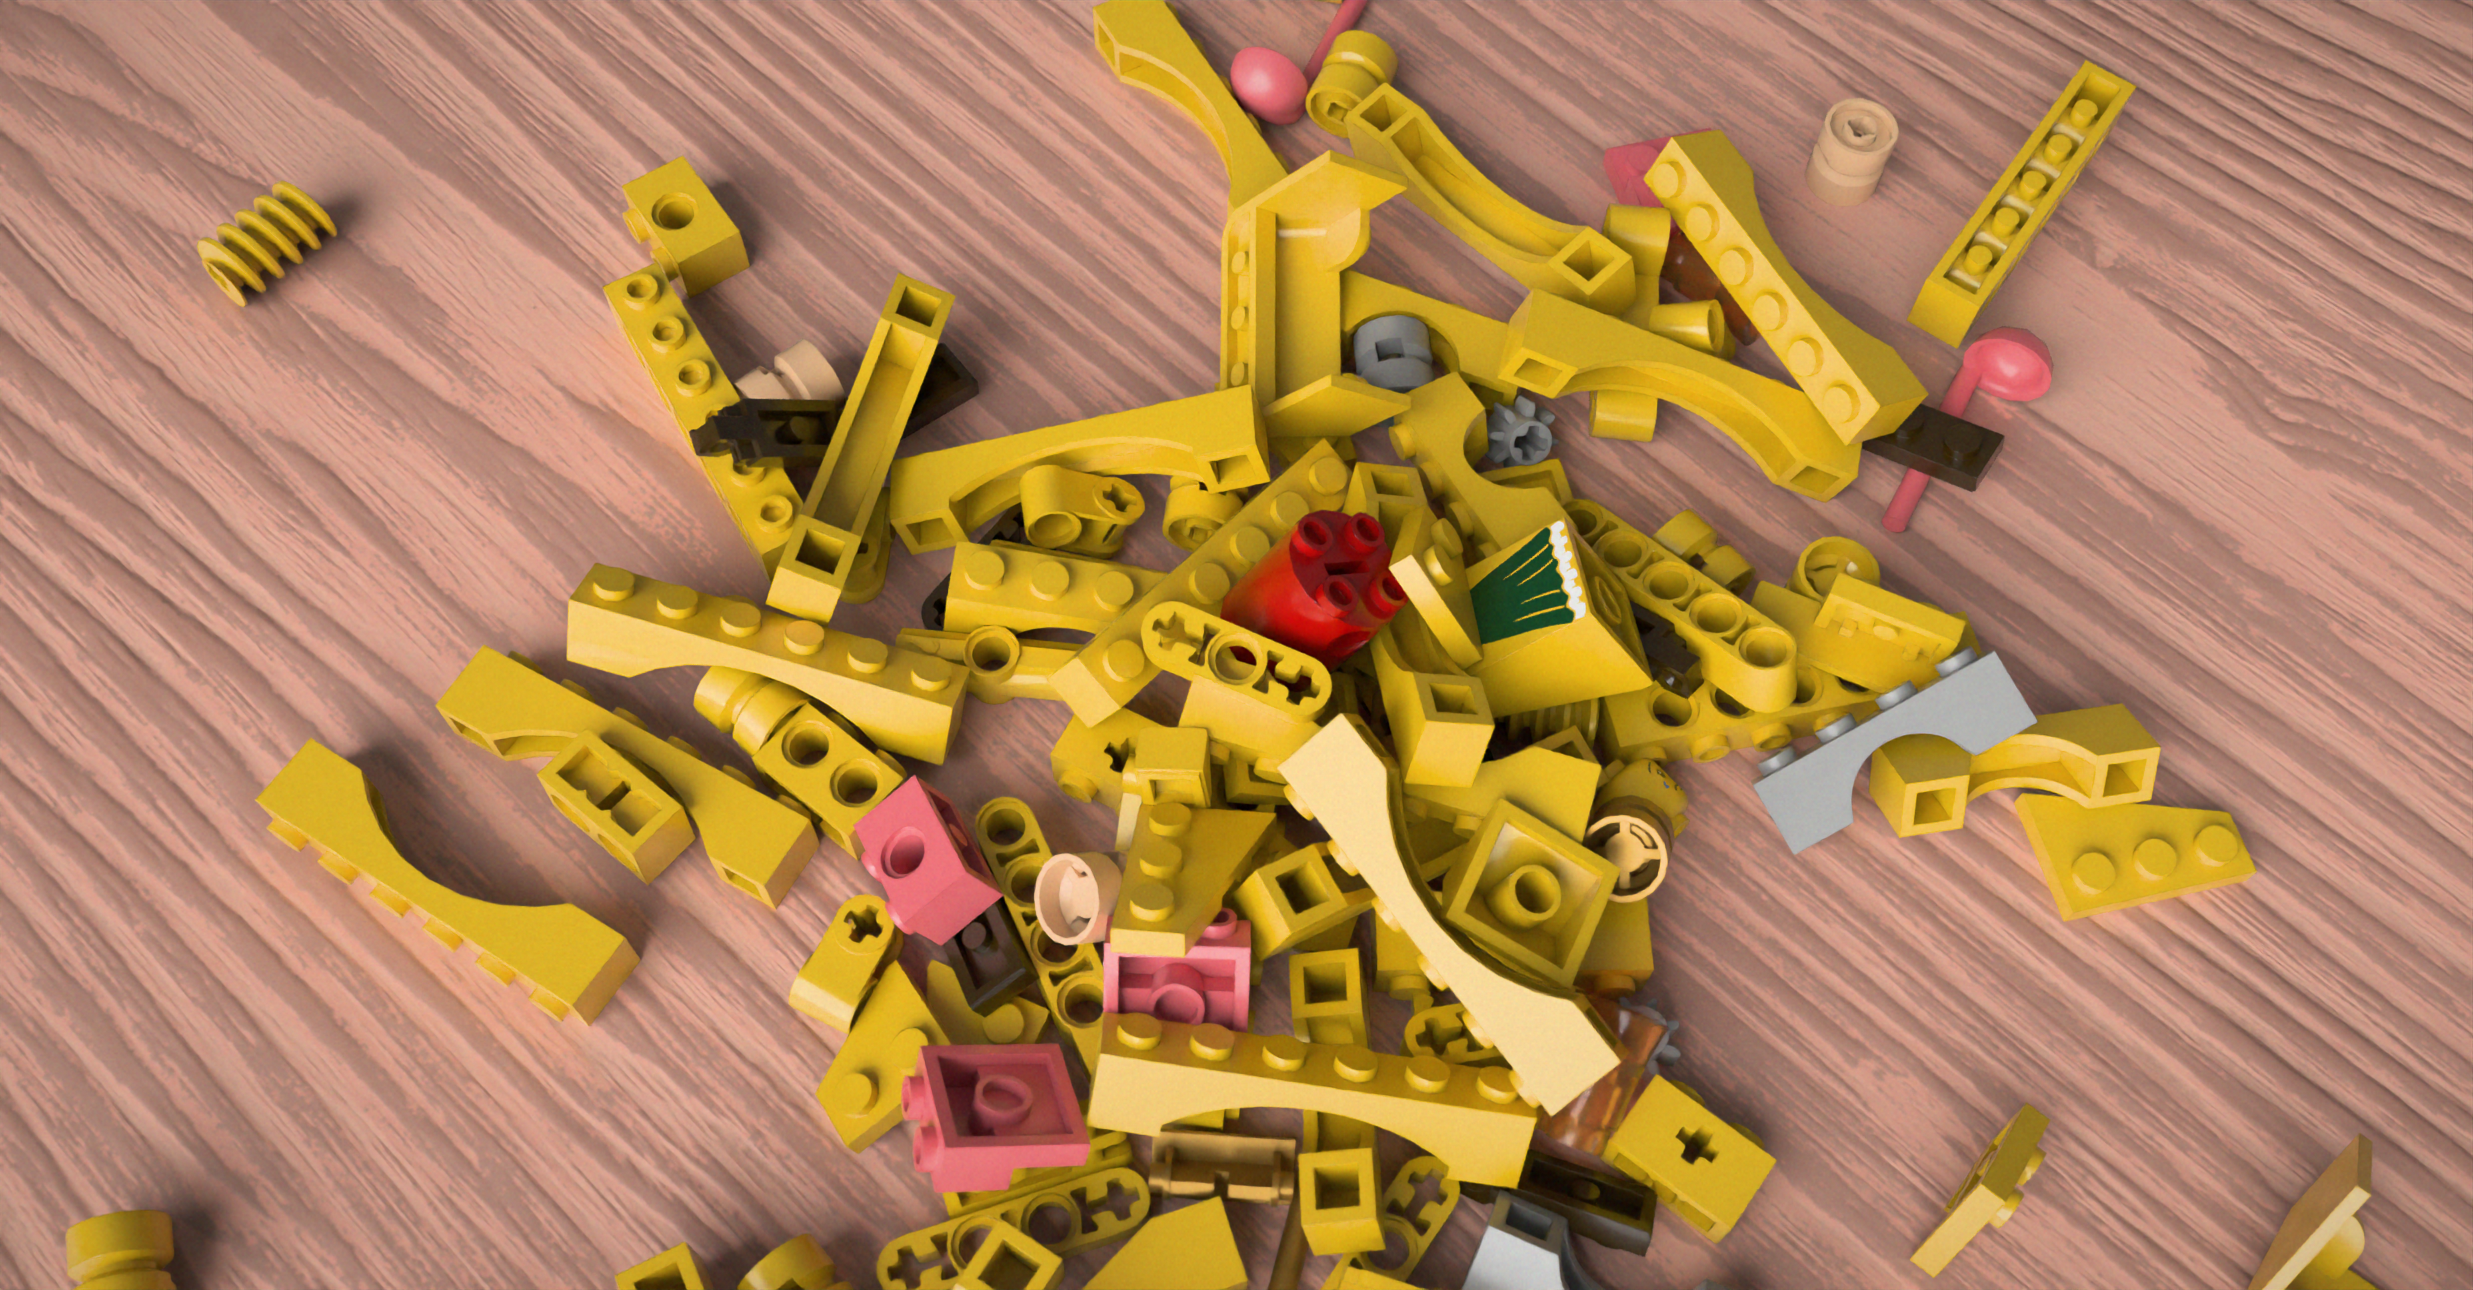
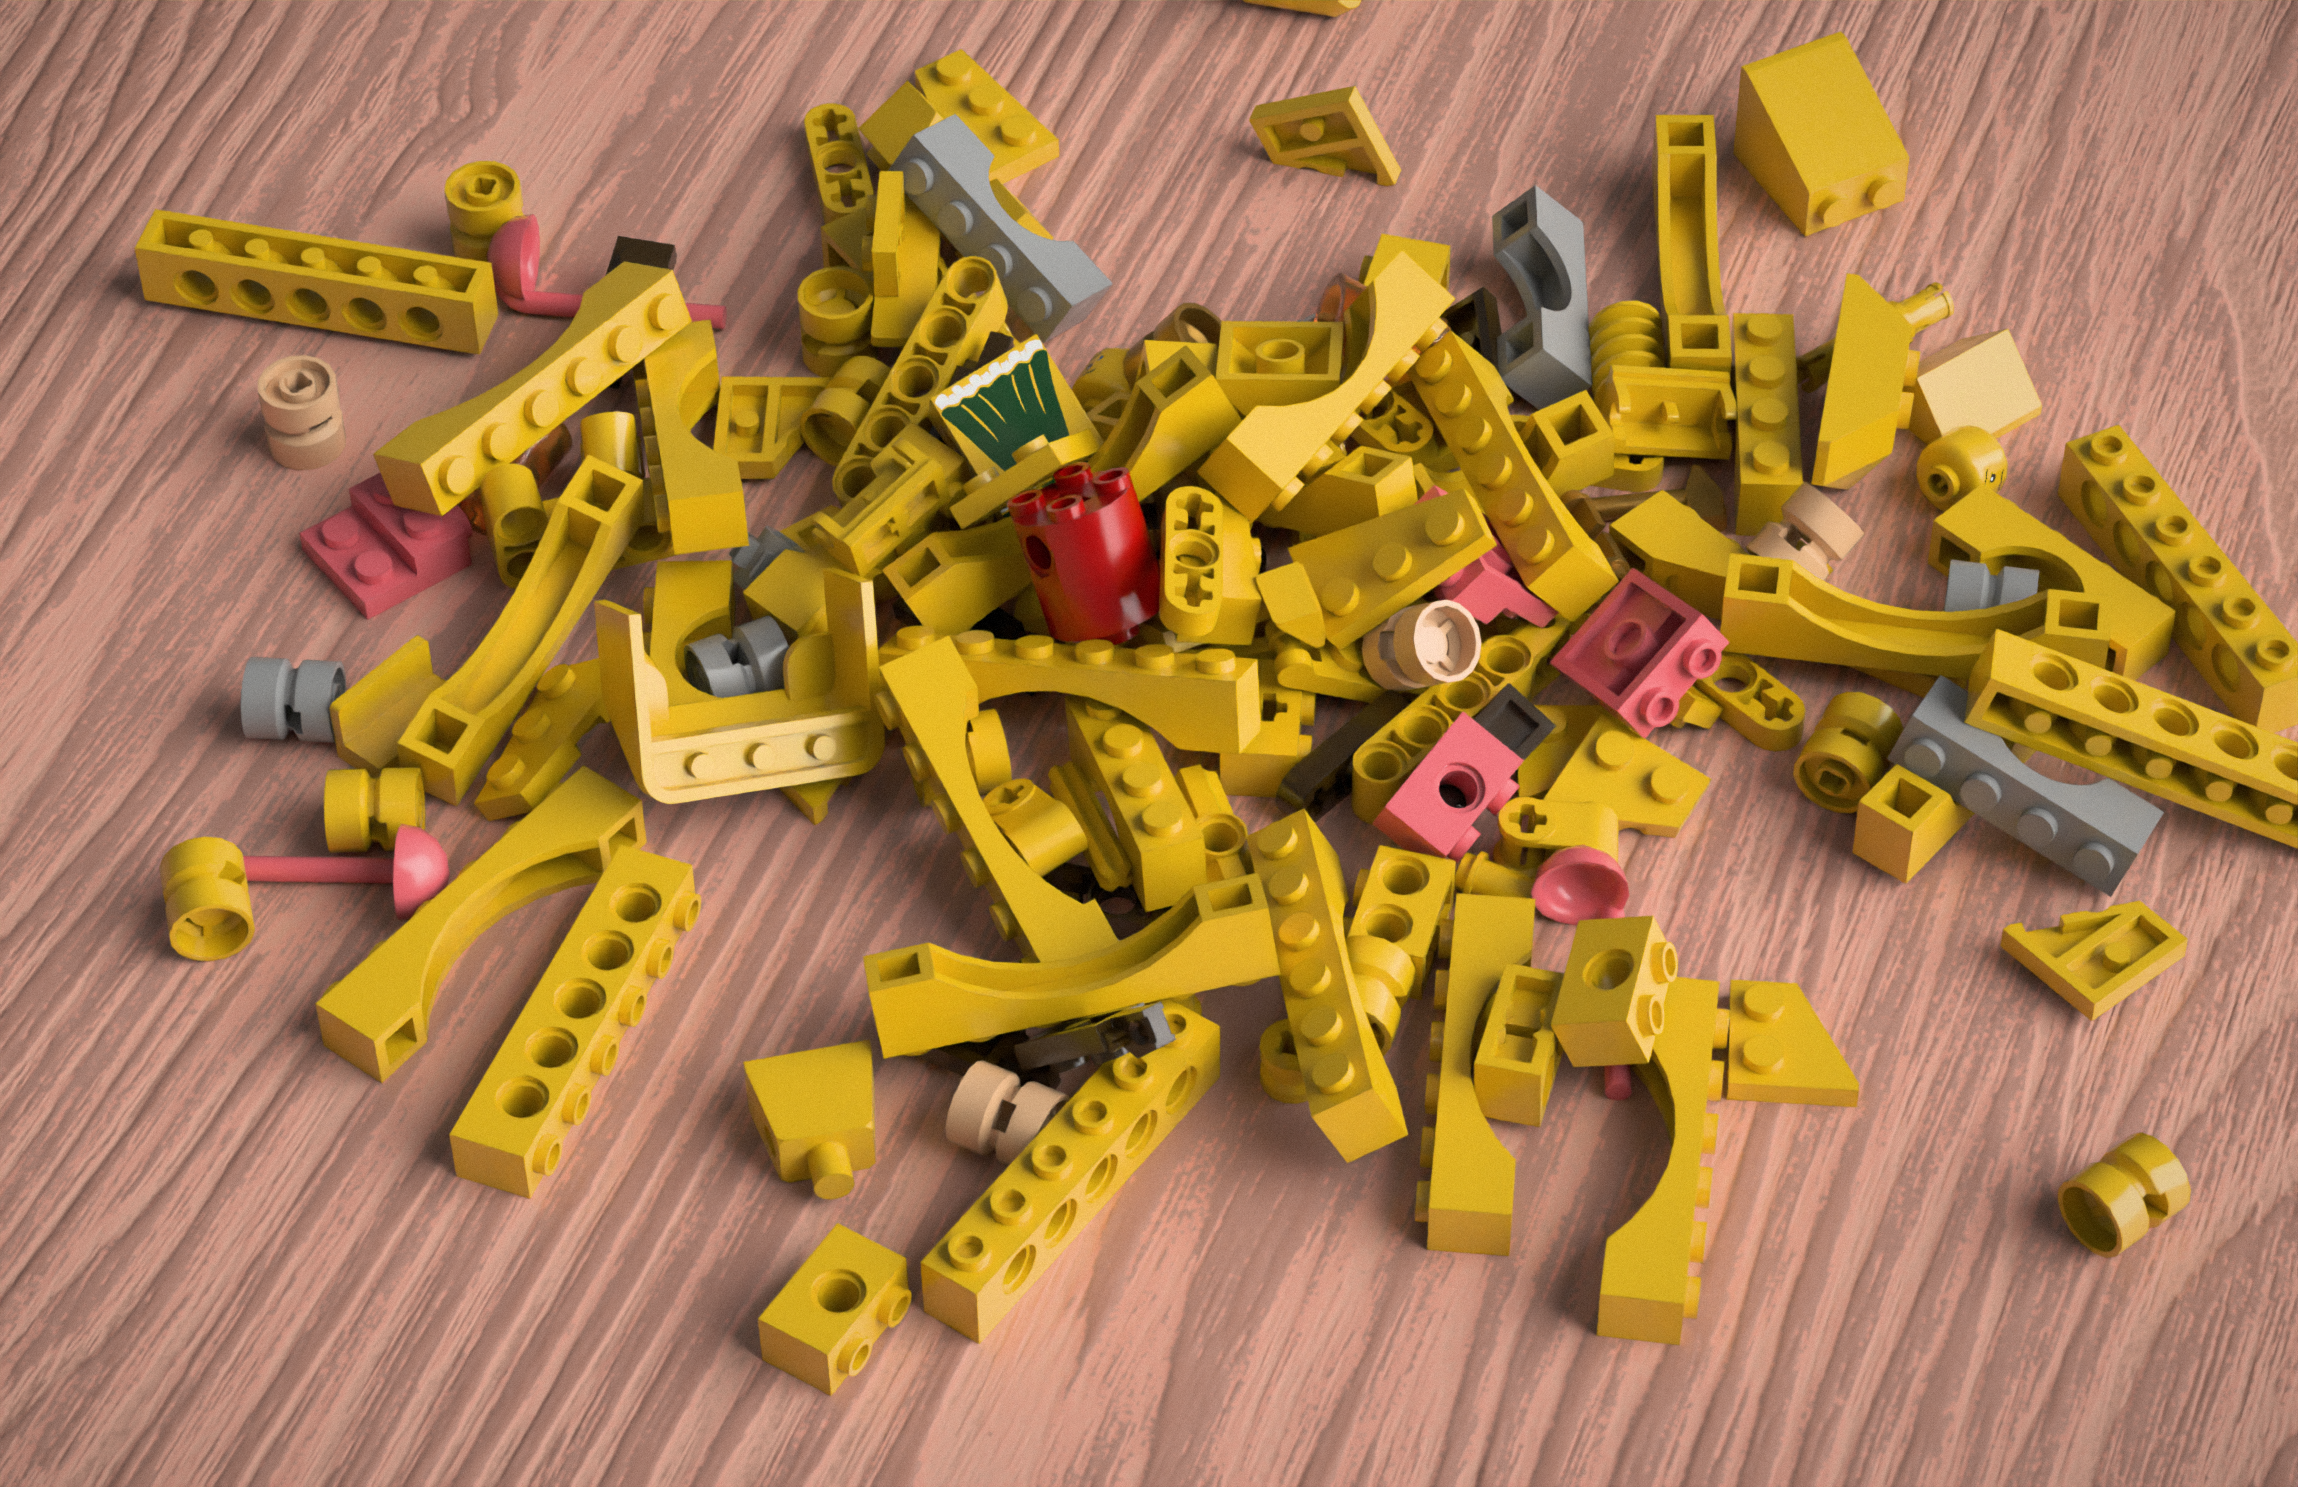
camera: 110 degrees left, 15 degrees down
none -> light grey wheel [241,657,347,743]
none -> yellow panel [329,635,446,778]
none -> yellow wheel [444,161,523,262]
none -> yellow brick [449,844,701,1199]
none -> yellow wing [474,651,656,821]
none -> yellow wing [713,376,832,479]
none -> yellow torso [743,1039,876,1200]
none -> yellow beam [804,103,874,225]
none -> yellow hinge [810,437,951,577]
none -> dark brown beam [1275,690,1412,823]
none -> yellow pin [1454,851,1535,898]
none -> coral piece [1531,844,1632,1101]
none -> yellow brick [1551,915,1678,1067]
none -> yellow wing [1727,979,1859,1107]

